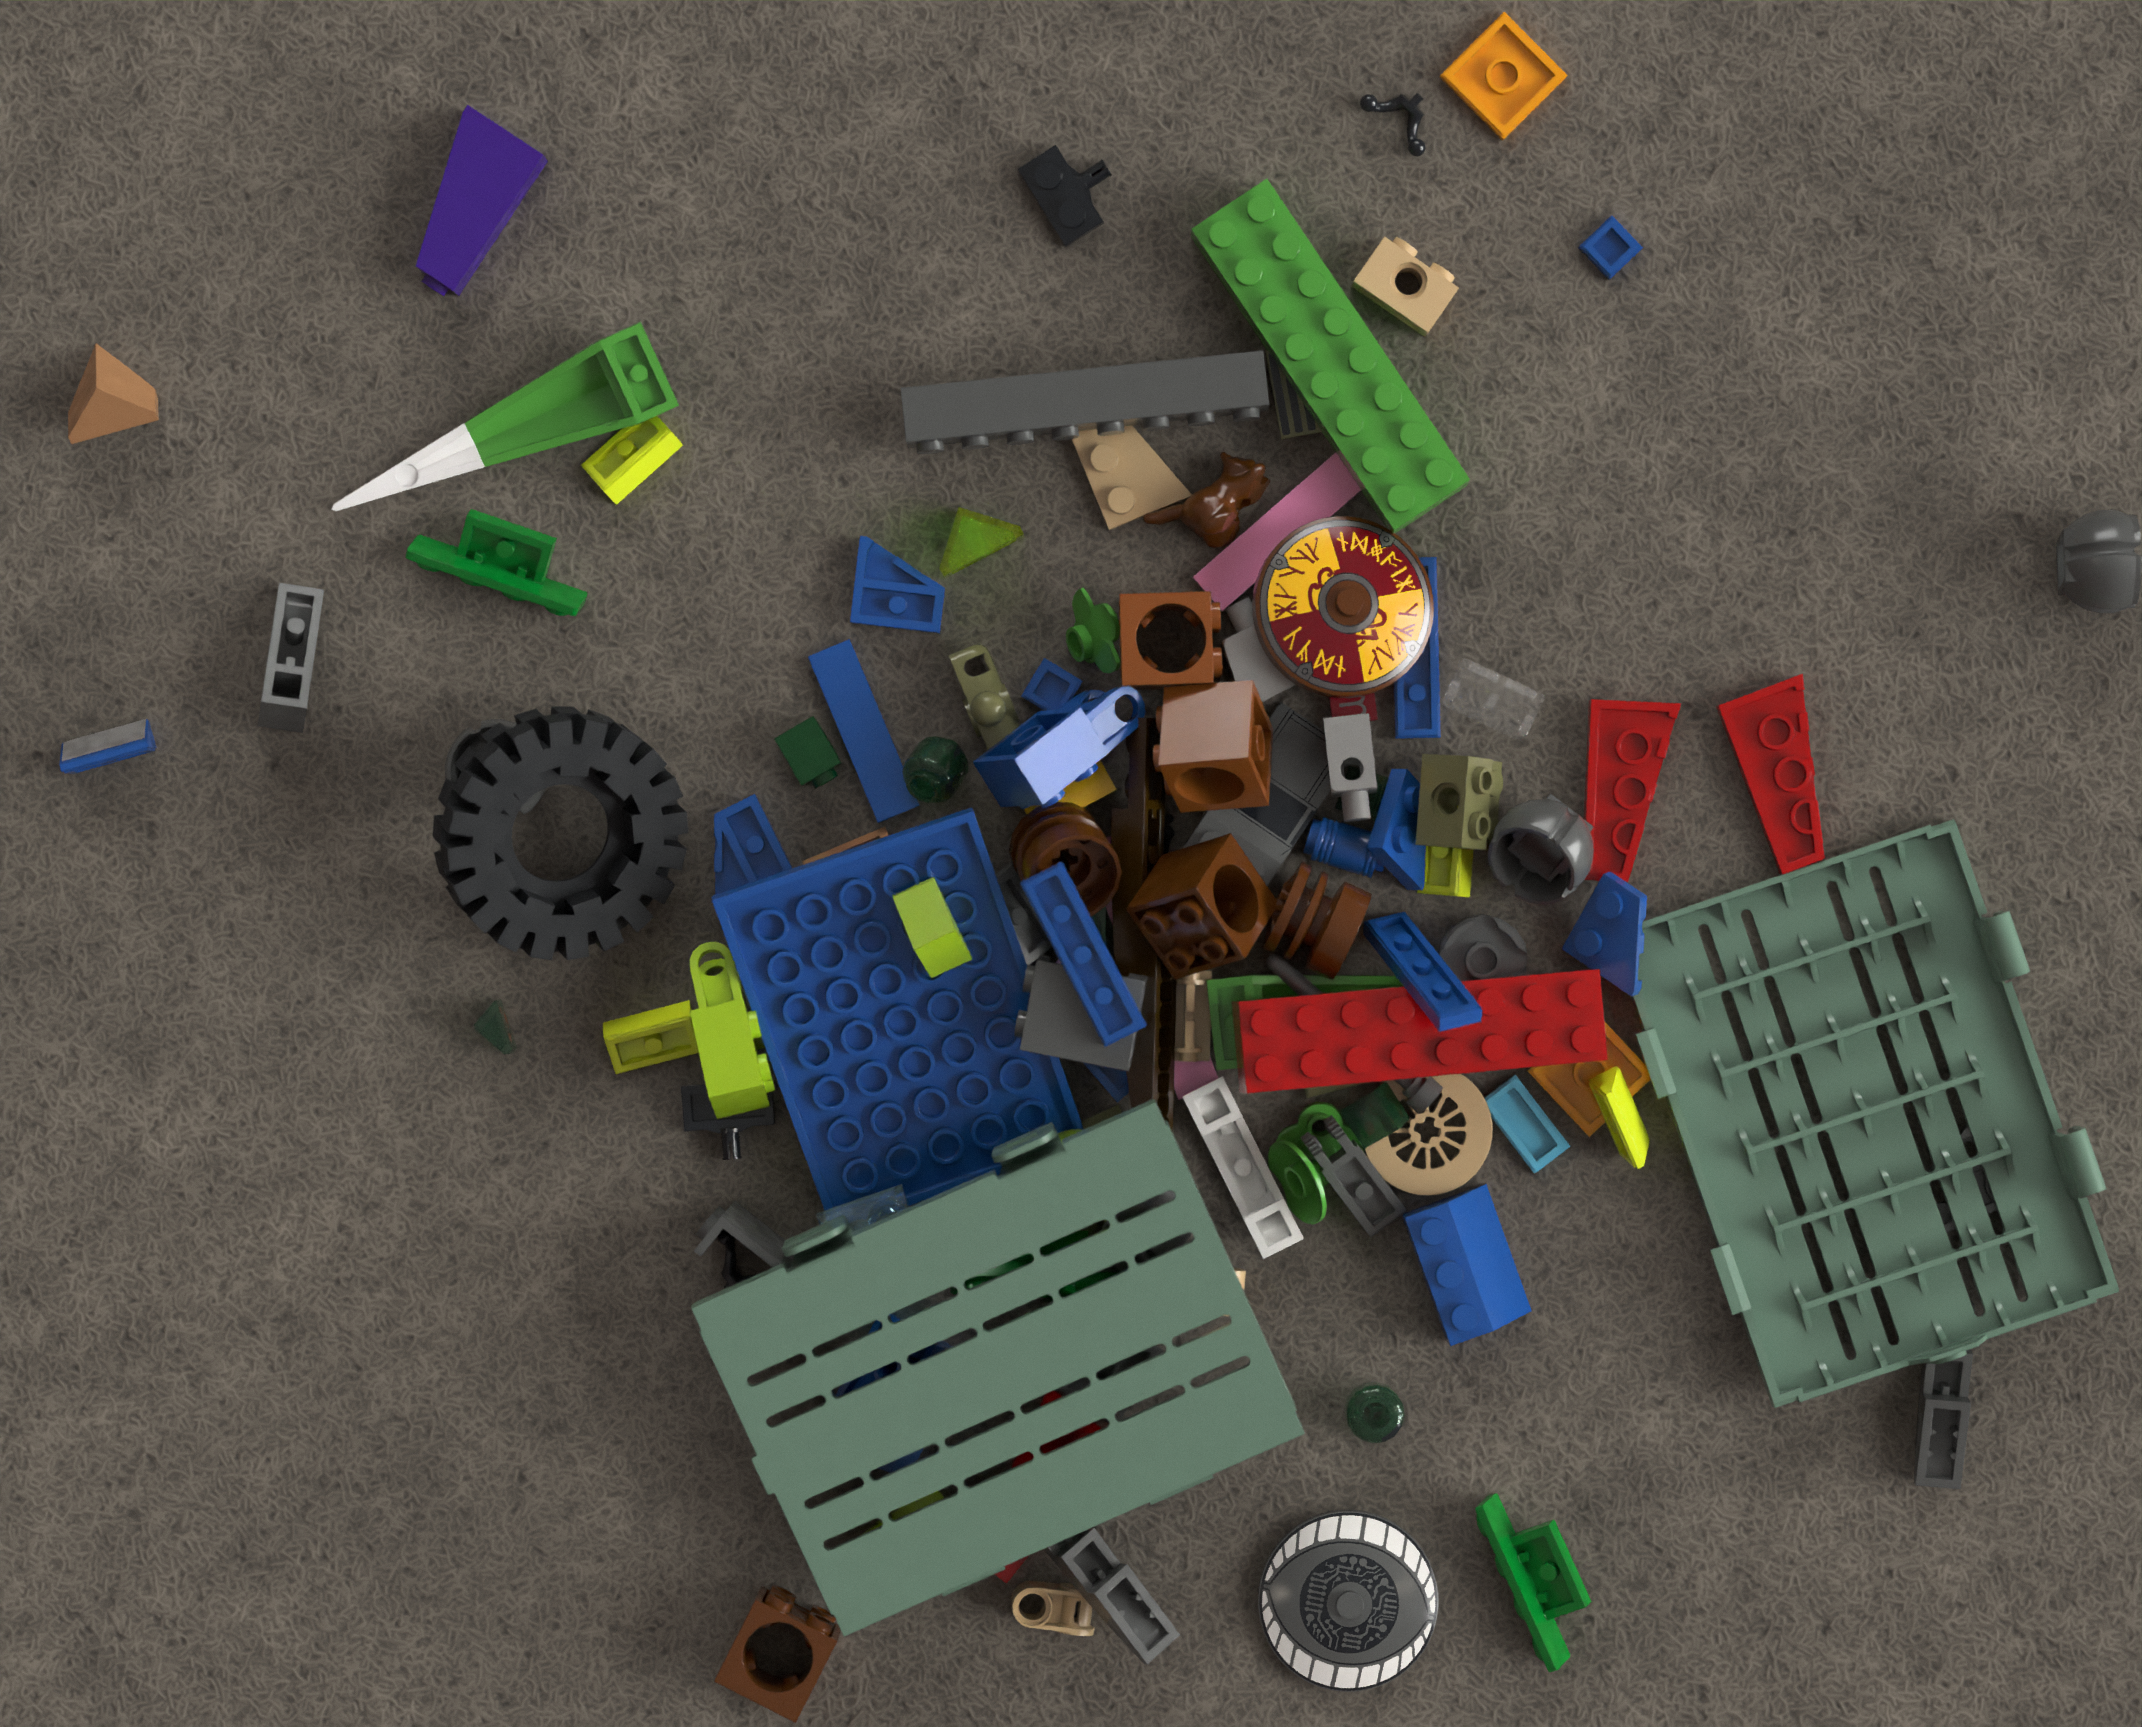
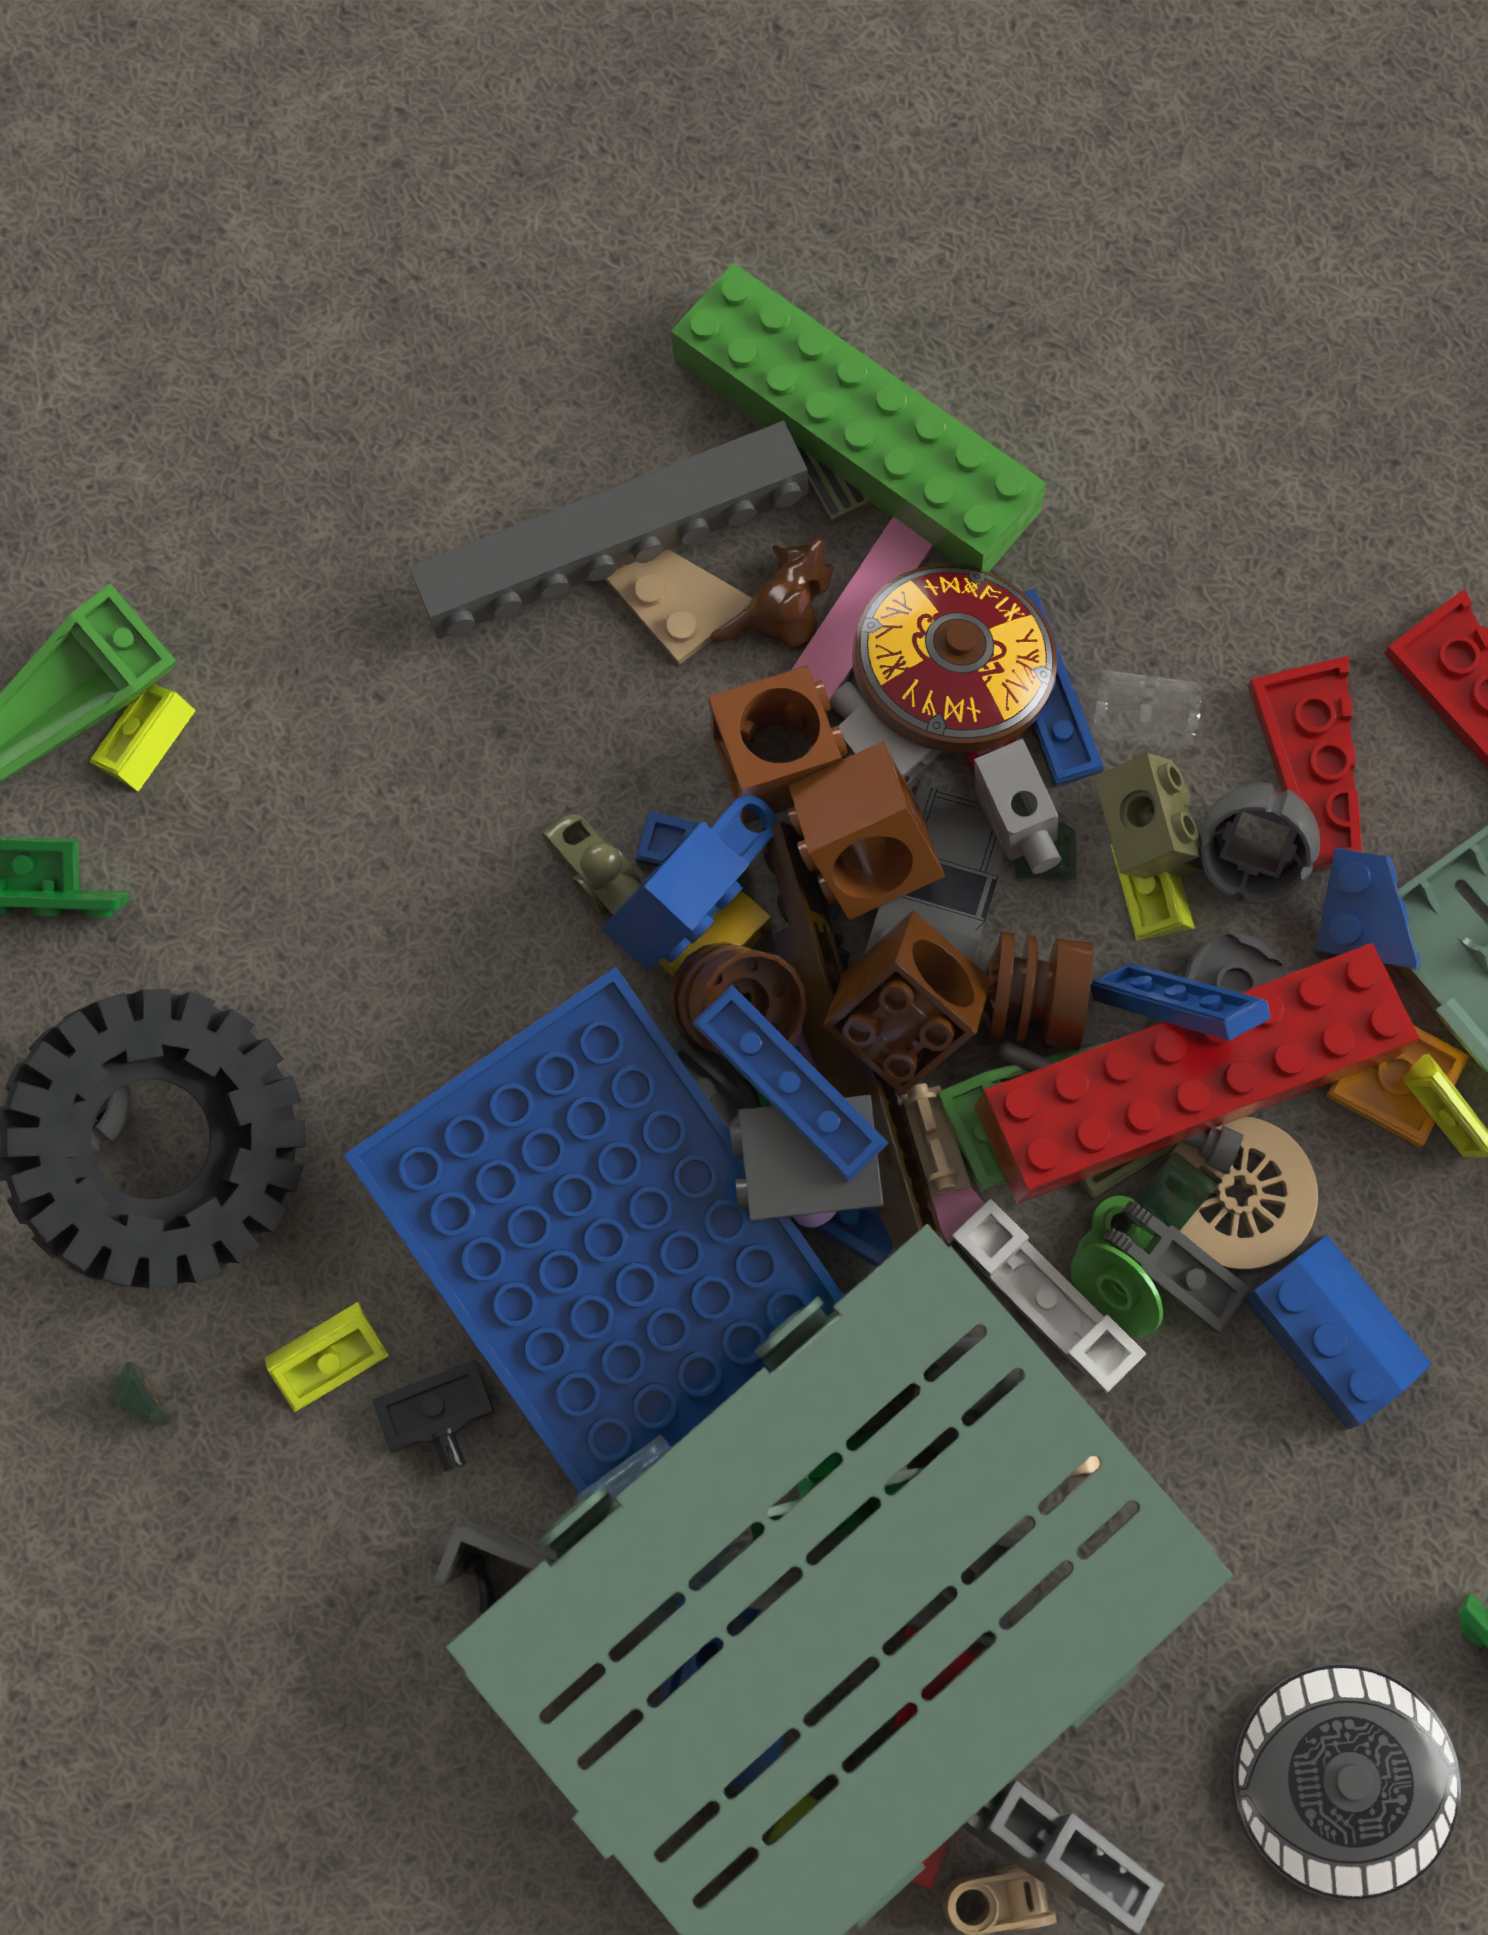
camera: 15 degrees left, 15 degrees down
lime brick [689,942,775,1119] -> none
blue wing [714,794,793,895] -> none
dark green brick [774,716,843,789] -> none
blue tile [808,639,920,823] -> none
blue wing [850,536,945,634] -> none
lime slope [892,877,972,978] -> none
clear green head [902,736,969,803] -> none
clear neon green slope [939,507,1024,579] -> none
black plate [1018,145,1112,247] -> none
bright green plate [1066,588,1121,673] -> none
blue head [1303,817,1384,878] -> none
clear green head [1344,1381,1405,1444] -> none
tan brick [1351,236,1459,337] -> none
black piece [1360,93,1426,157] -> none
blue wing [1367,769,1426,890] -> none
light orange tile [1440,12,1568,141] -> none
medium azure tile [1484,1074,1570,1174] -> none
blue tile [1578,216,1643,280] -> none

